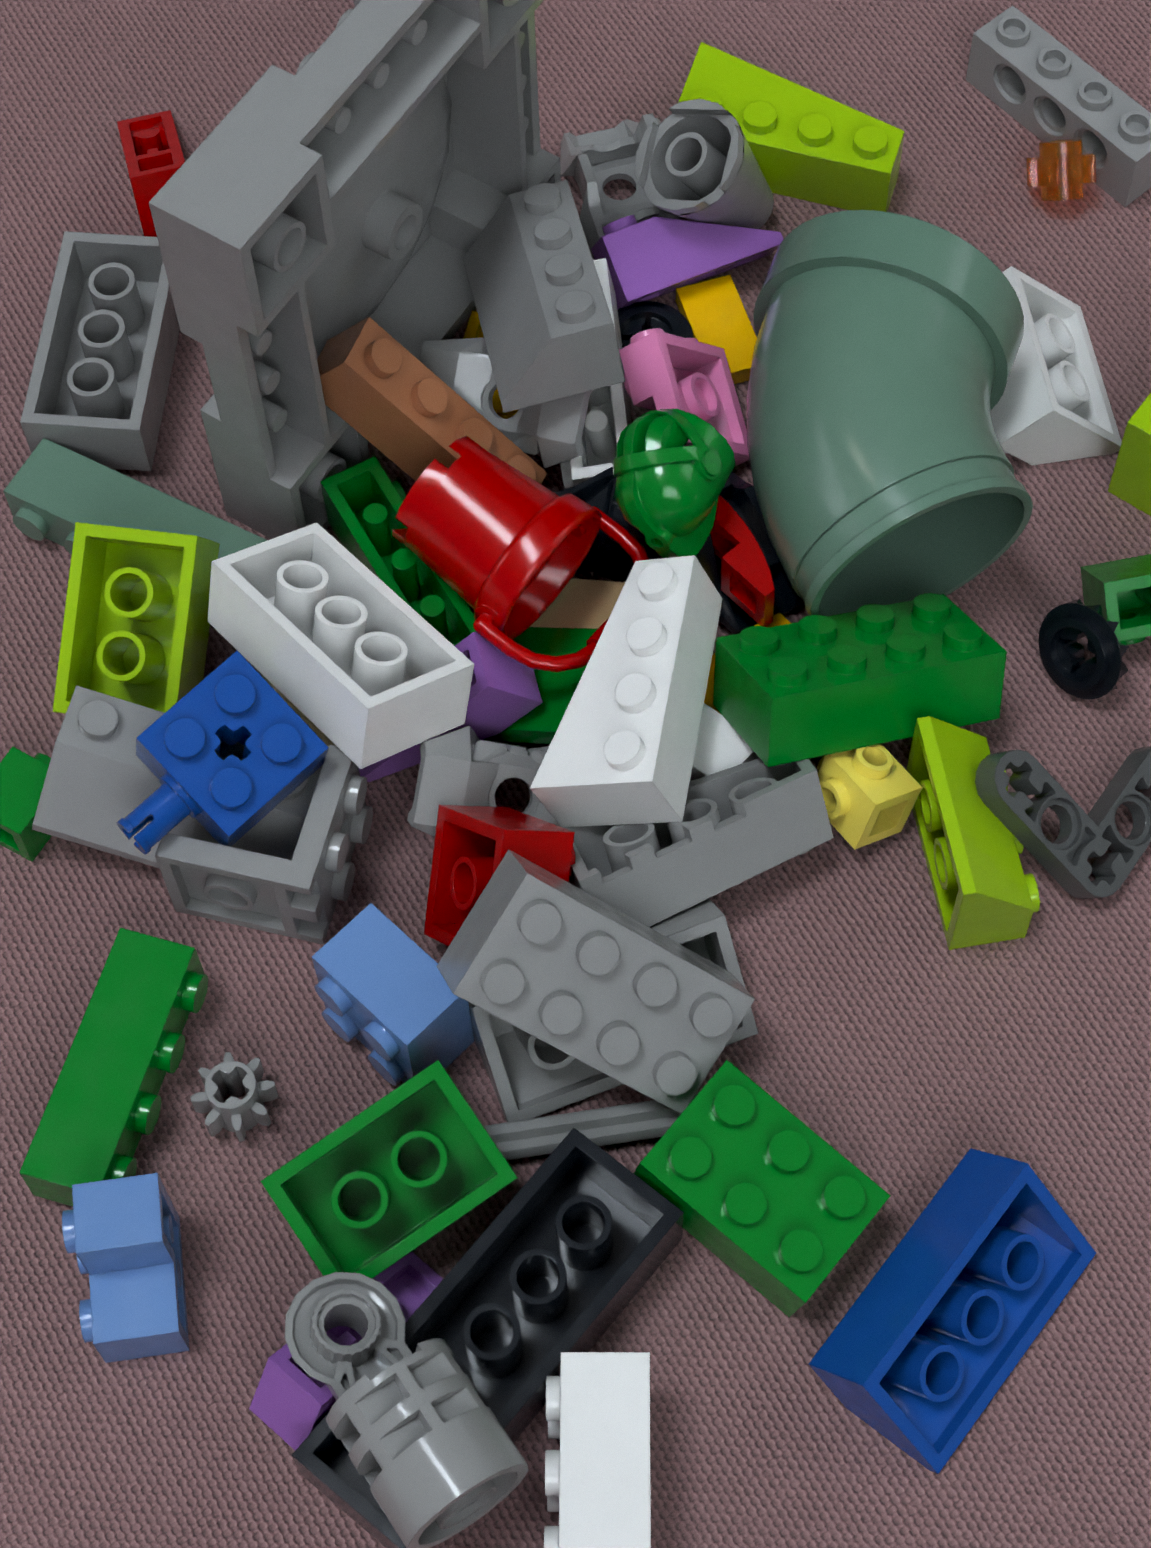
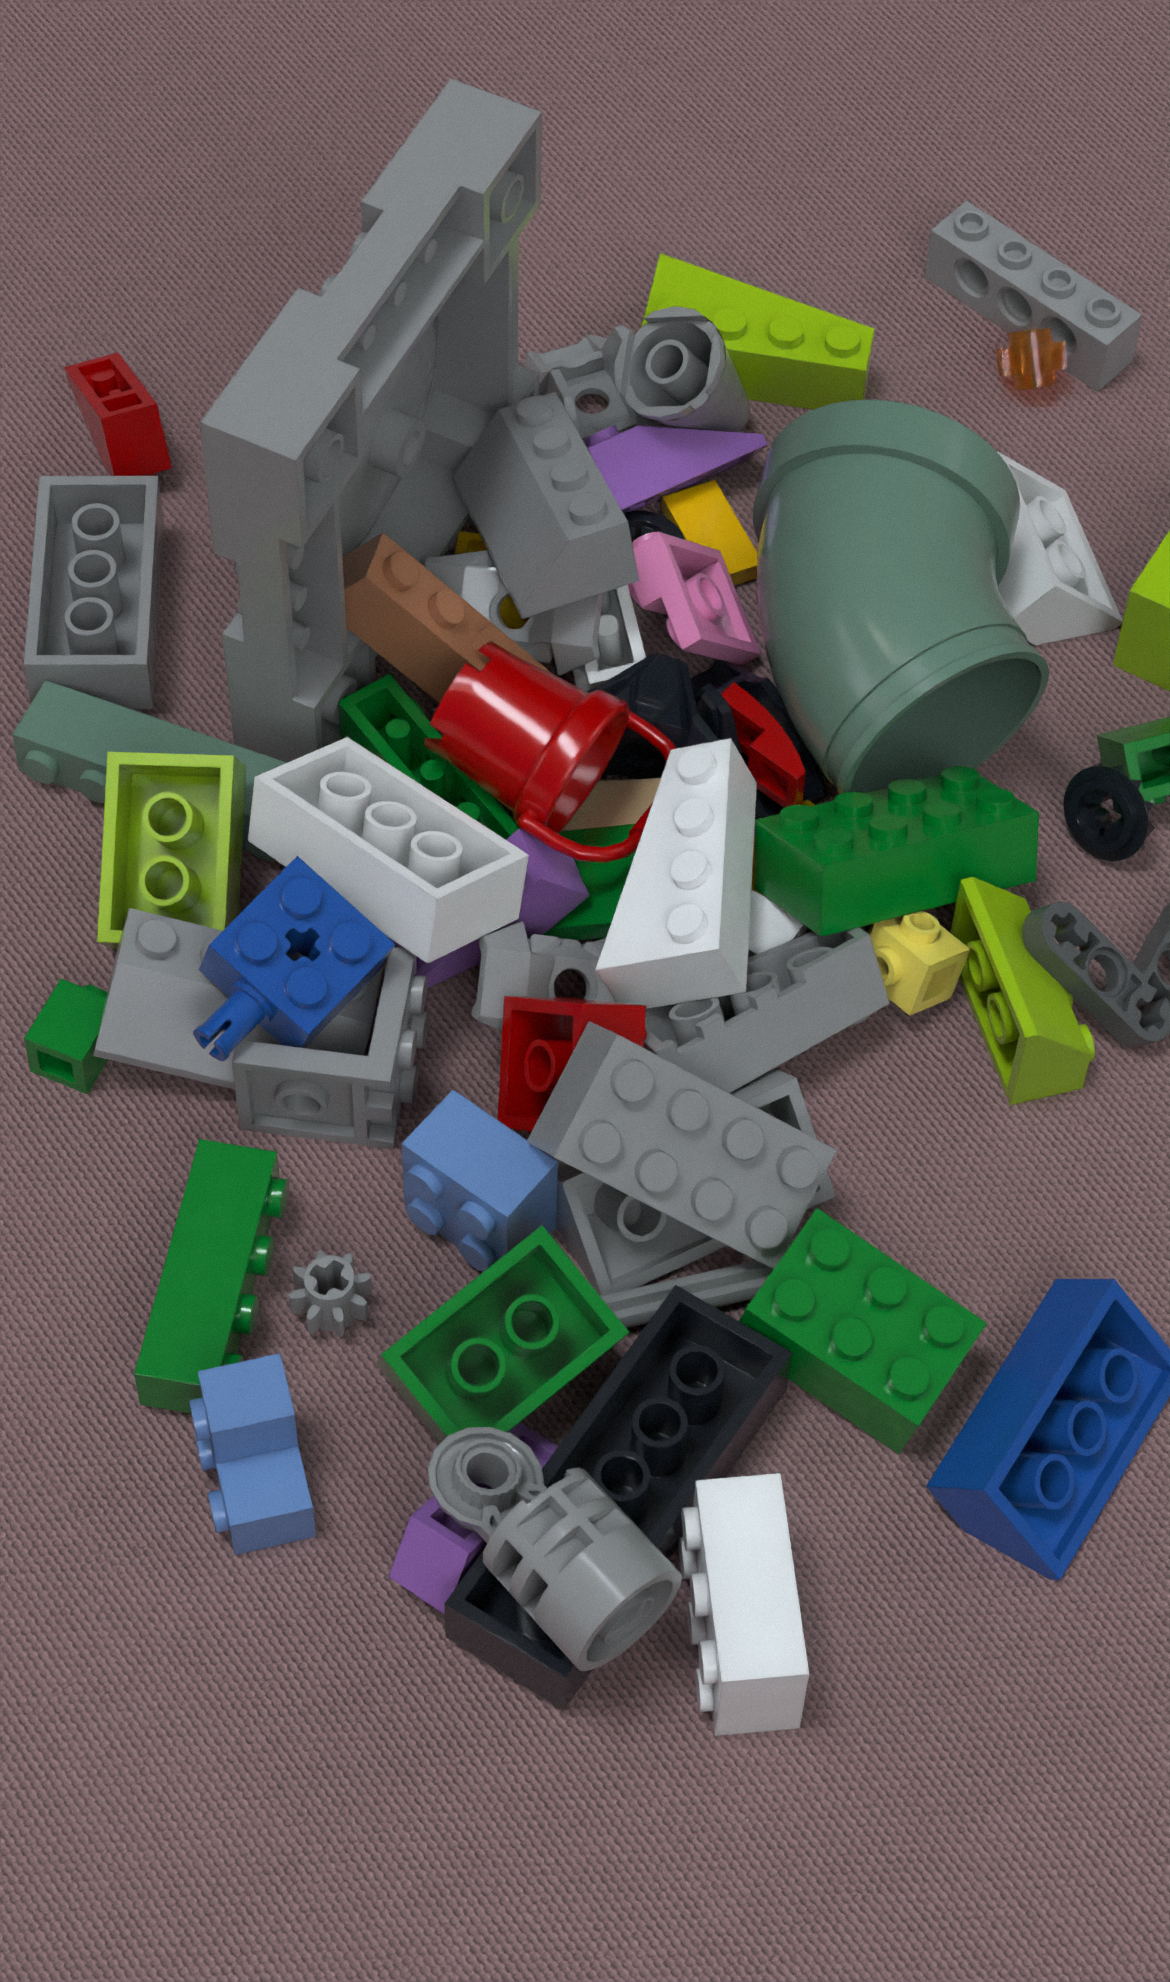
camera: 10 degrees left, 5 degrees down
green helmet [612,409,736,558] -> none

